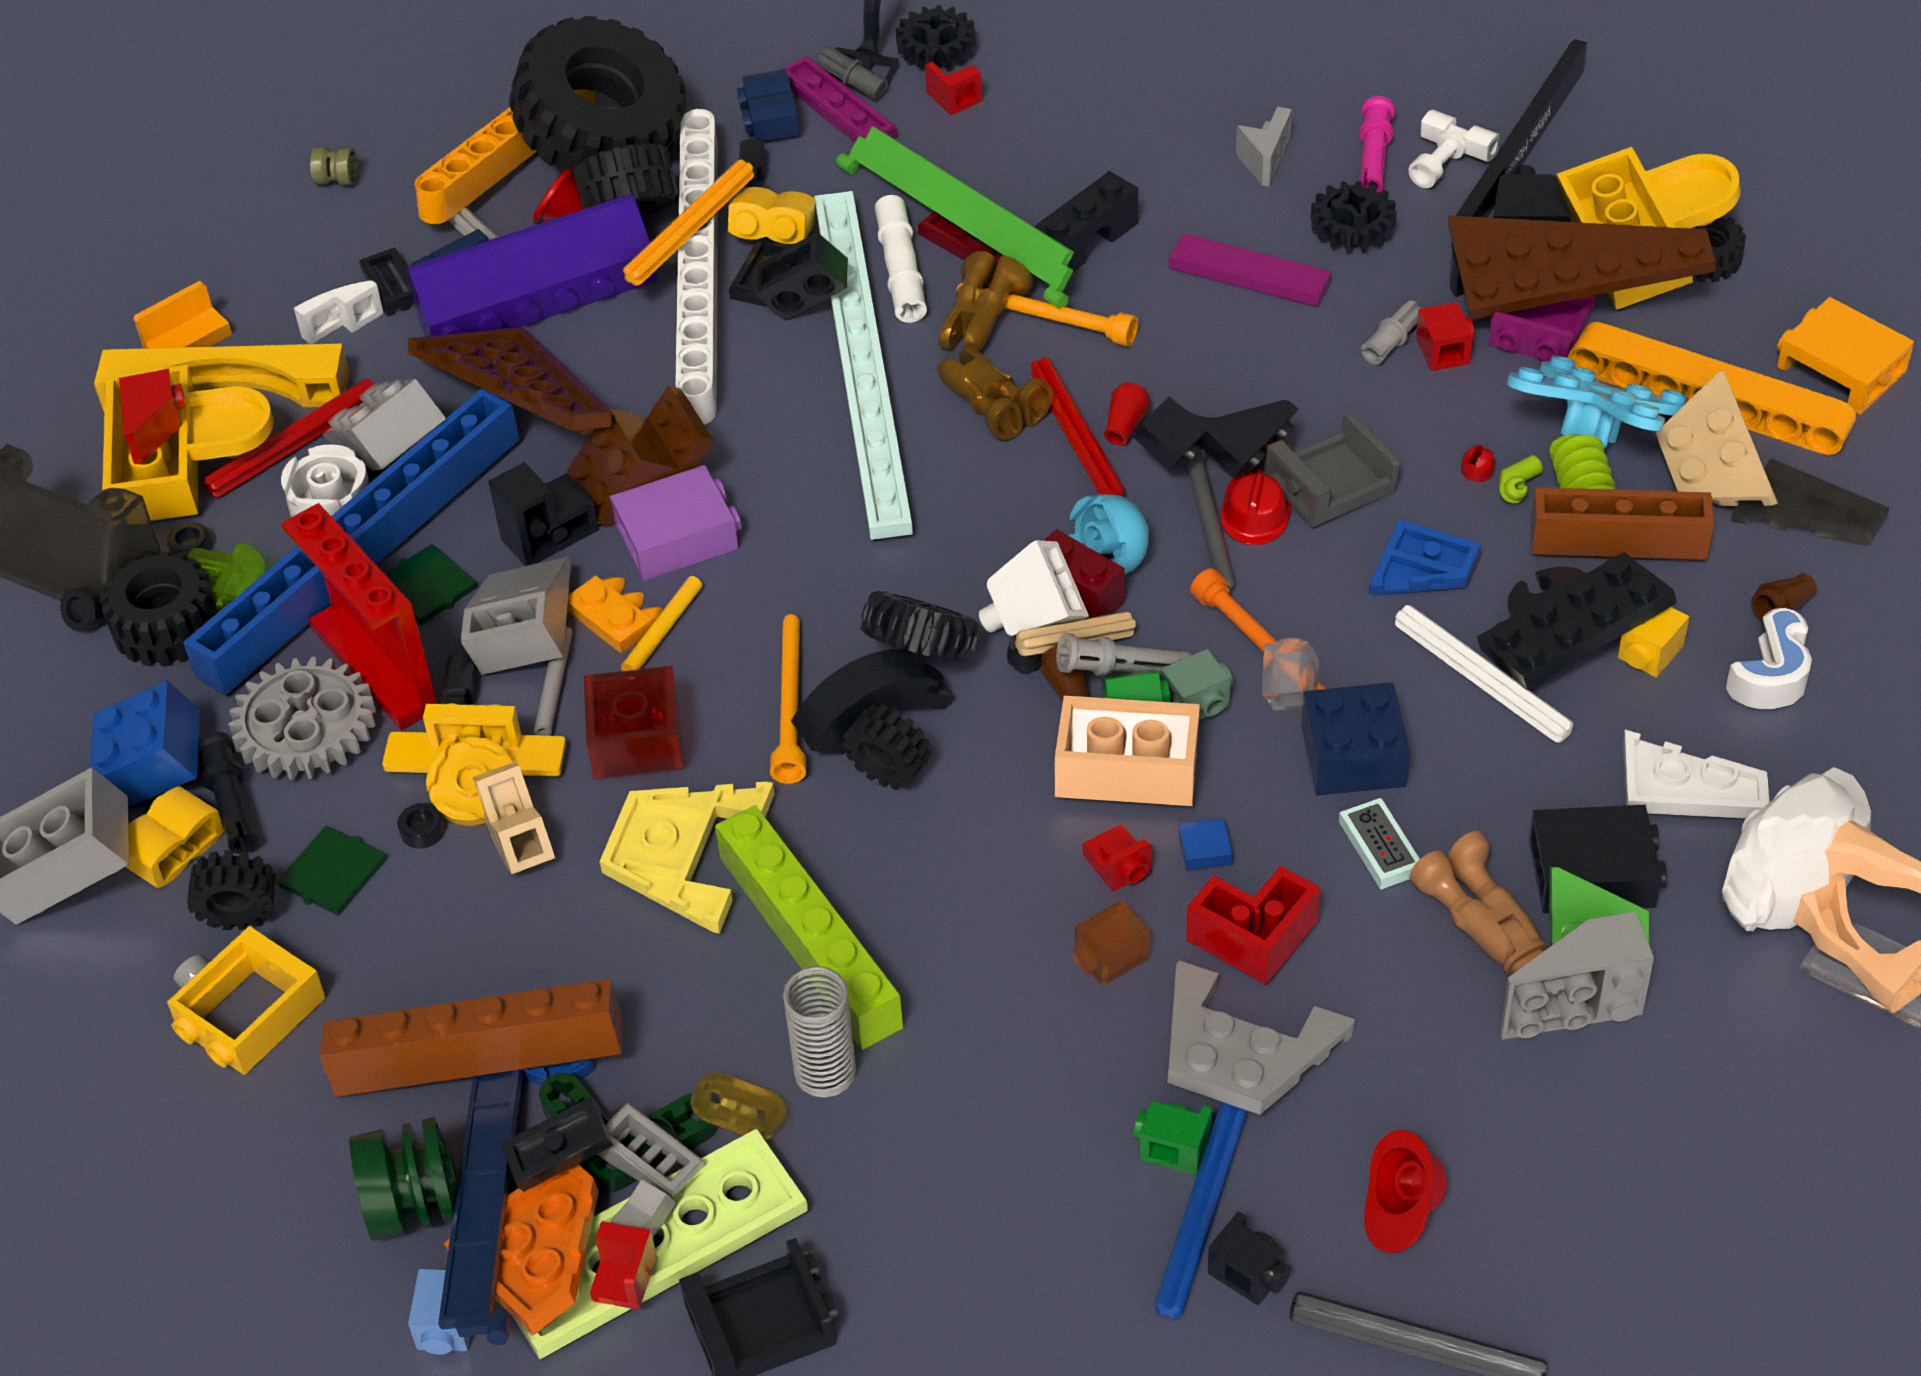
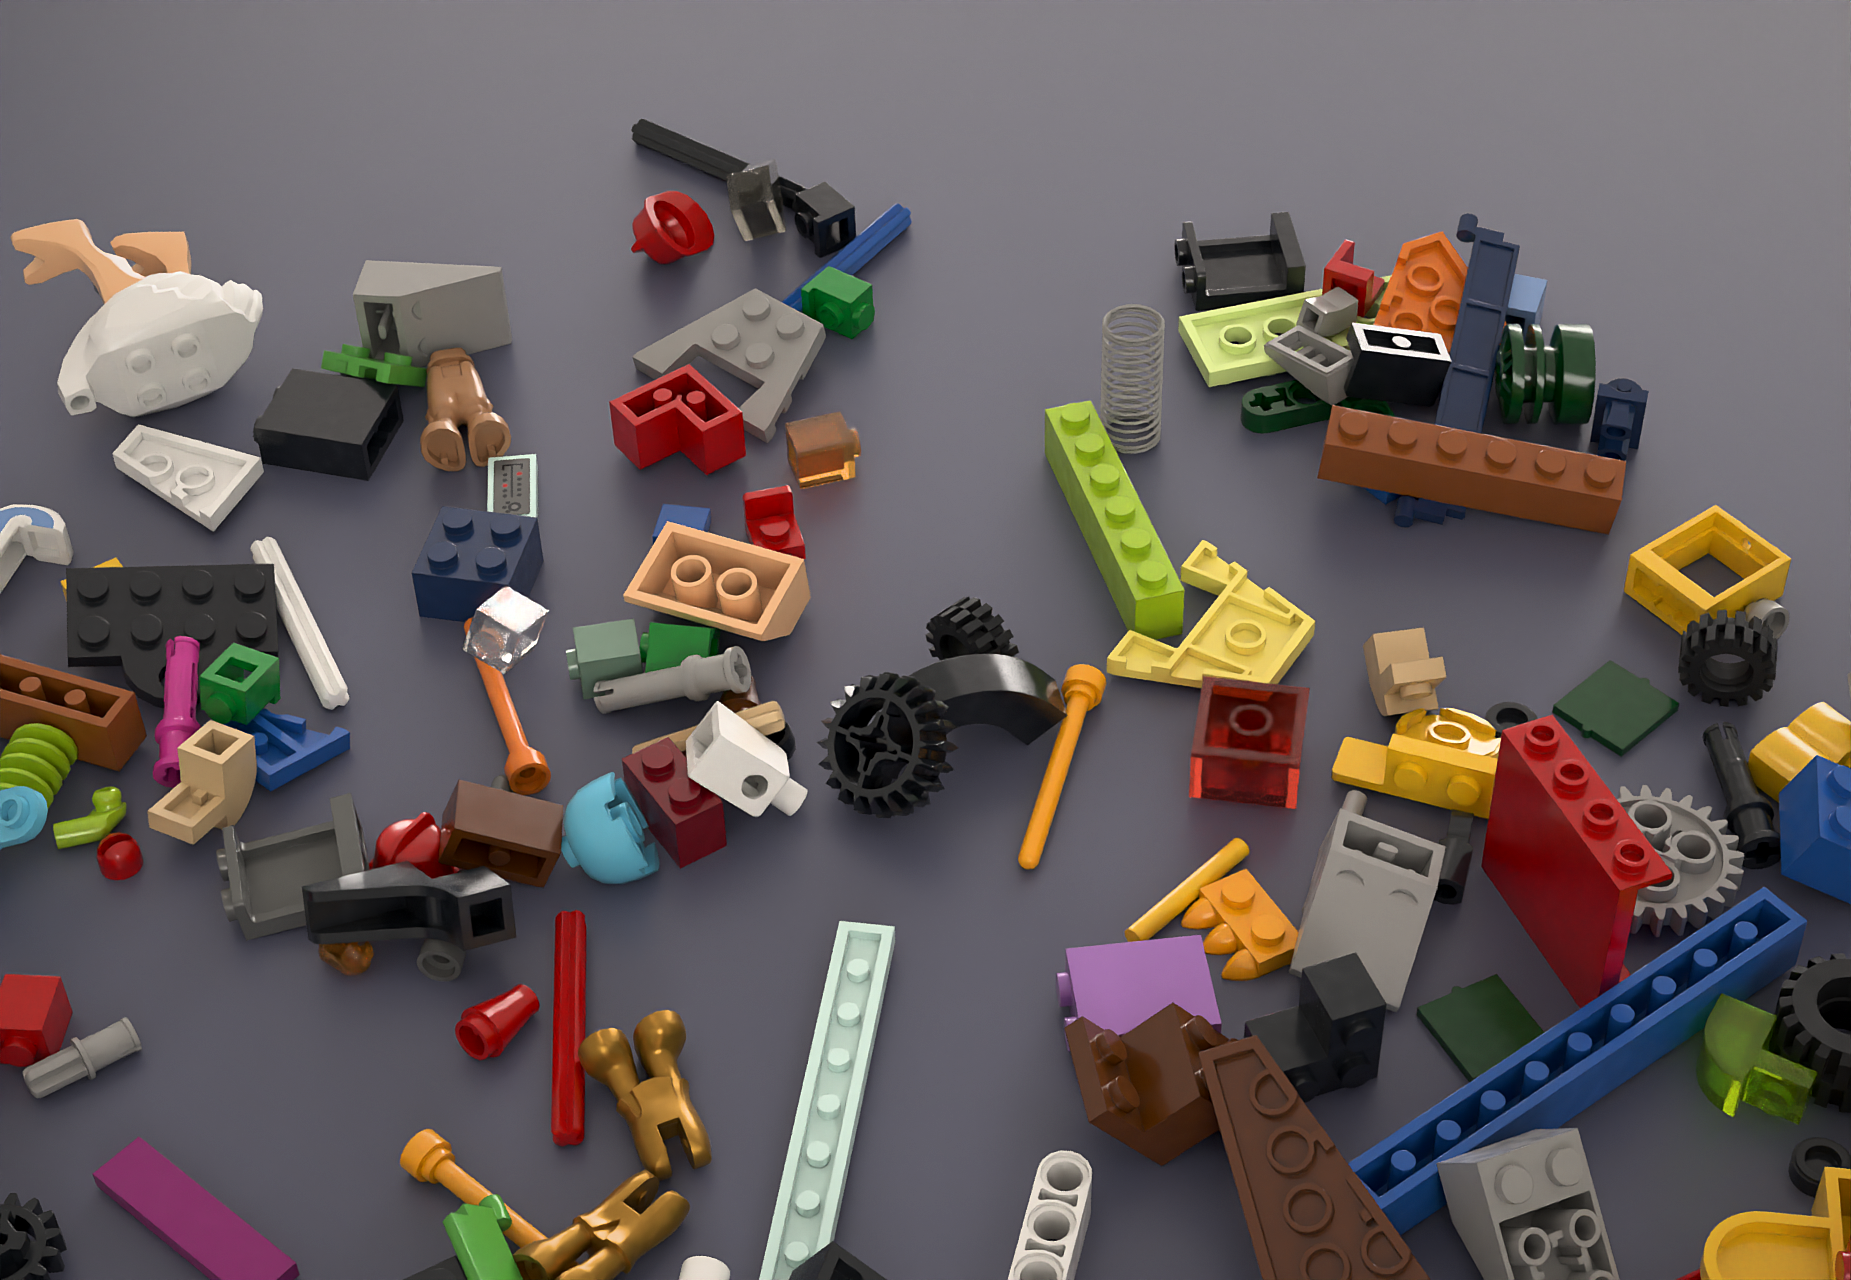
camera: 165 degrees left, 5 degrees down
white brick [281,445,370,517] -> none
clear yellow beam [690,1072,786,1140] -> none
none -> tan brick [148,720,257,845]
none -> dark pink pin [153,636,201,788]
none -> green brick [199,643,281,725]
none -> reddish brown brick [438,779,563,888]
none -> clear smoke slope [726,159,786,241]
none -> dark blue hips [1590,378,1649,461]

